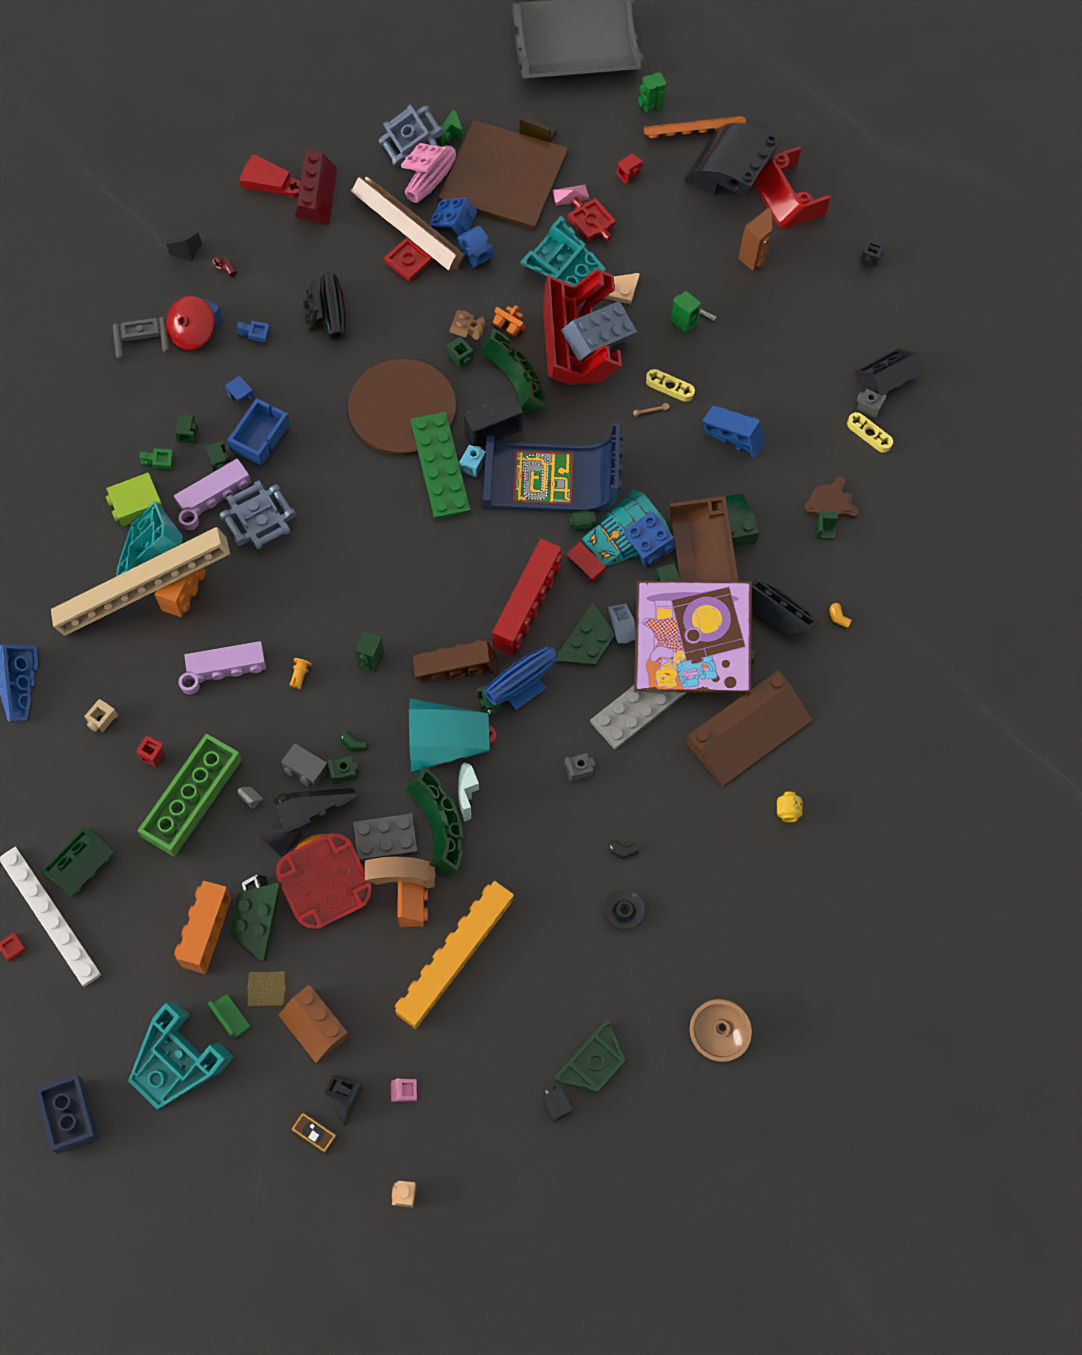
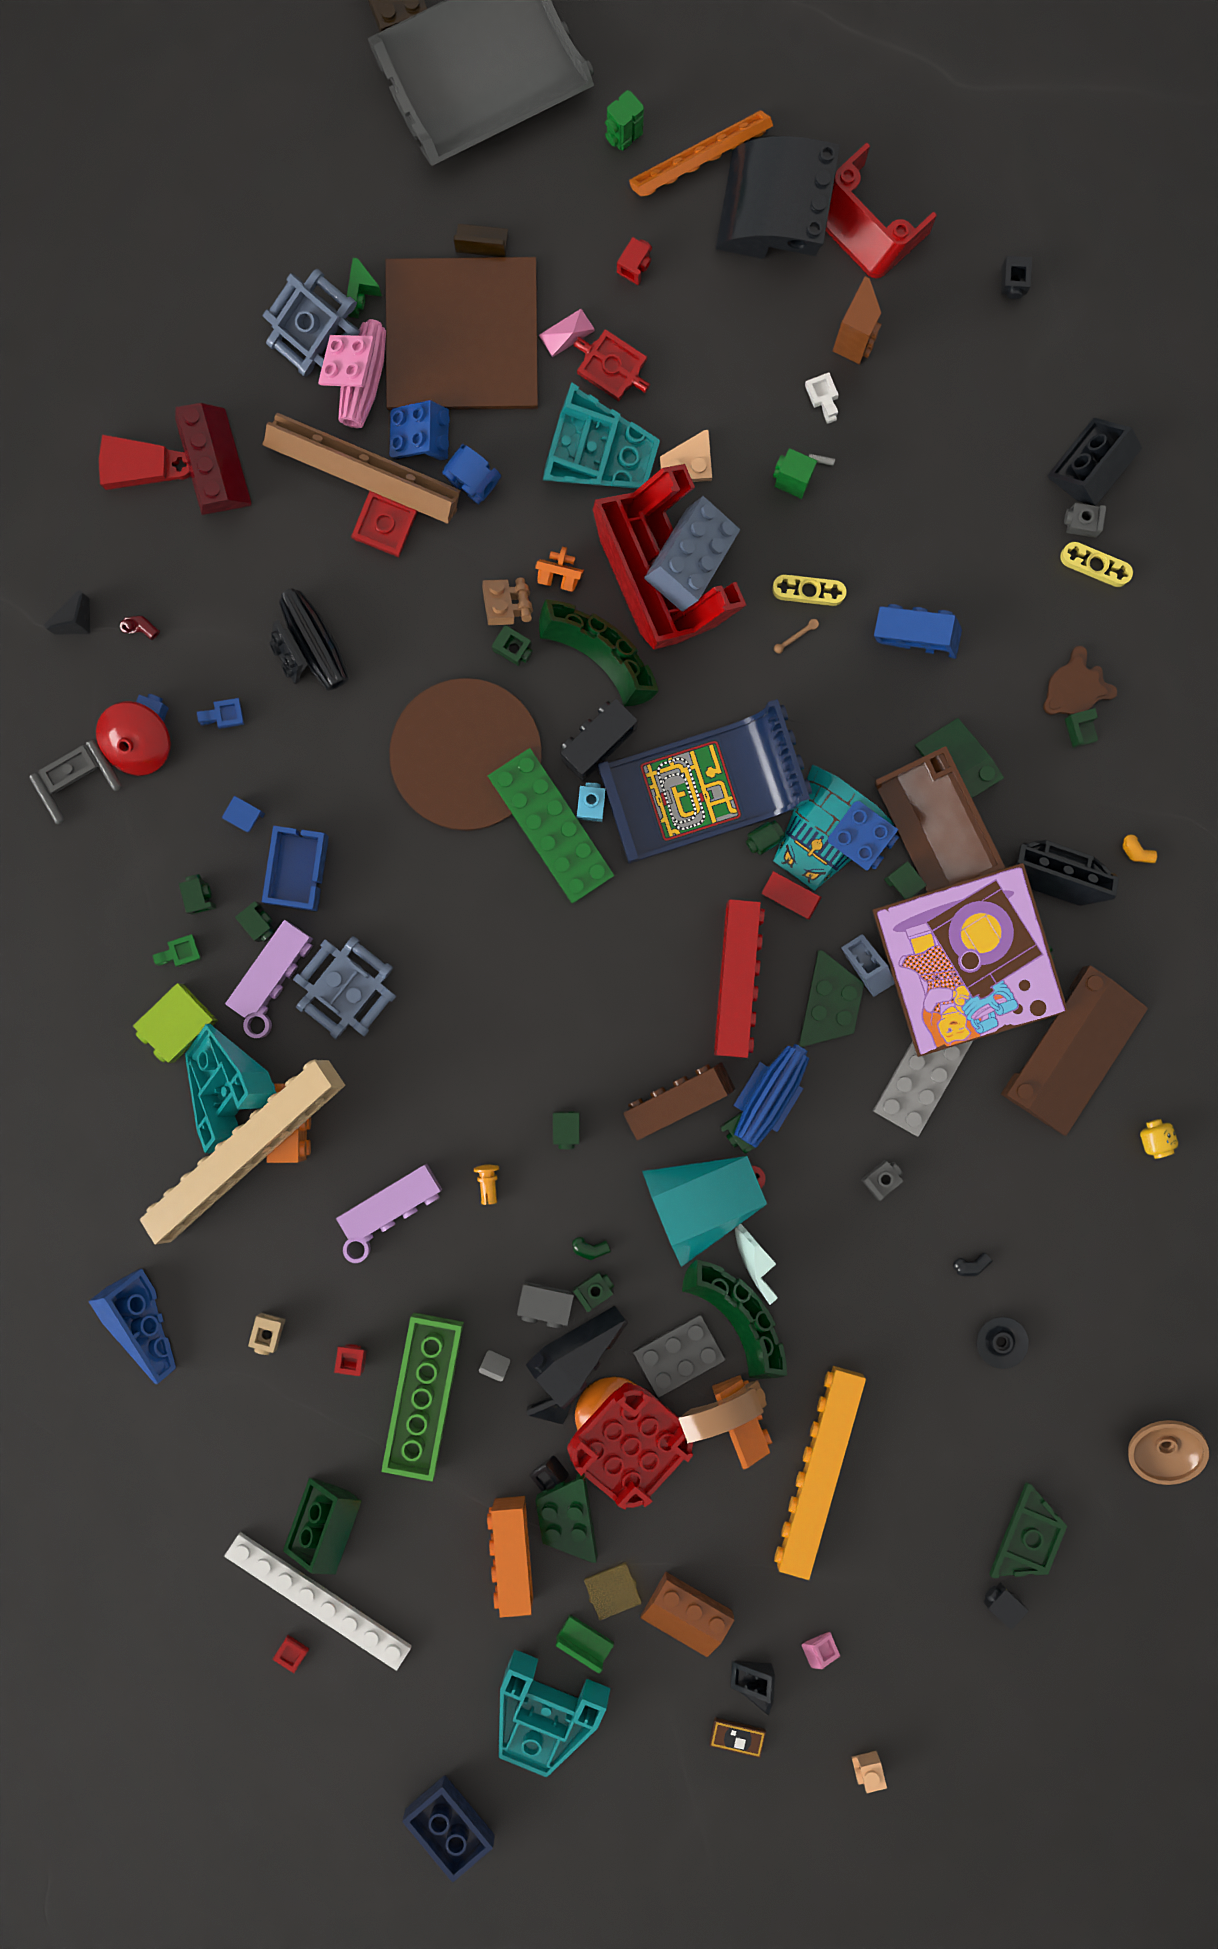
camera: 15 degrees left, 20 degrees up
none -> white plate [805,372,838,424]

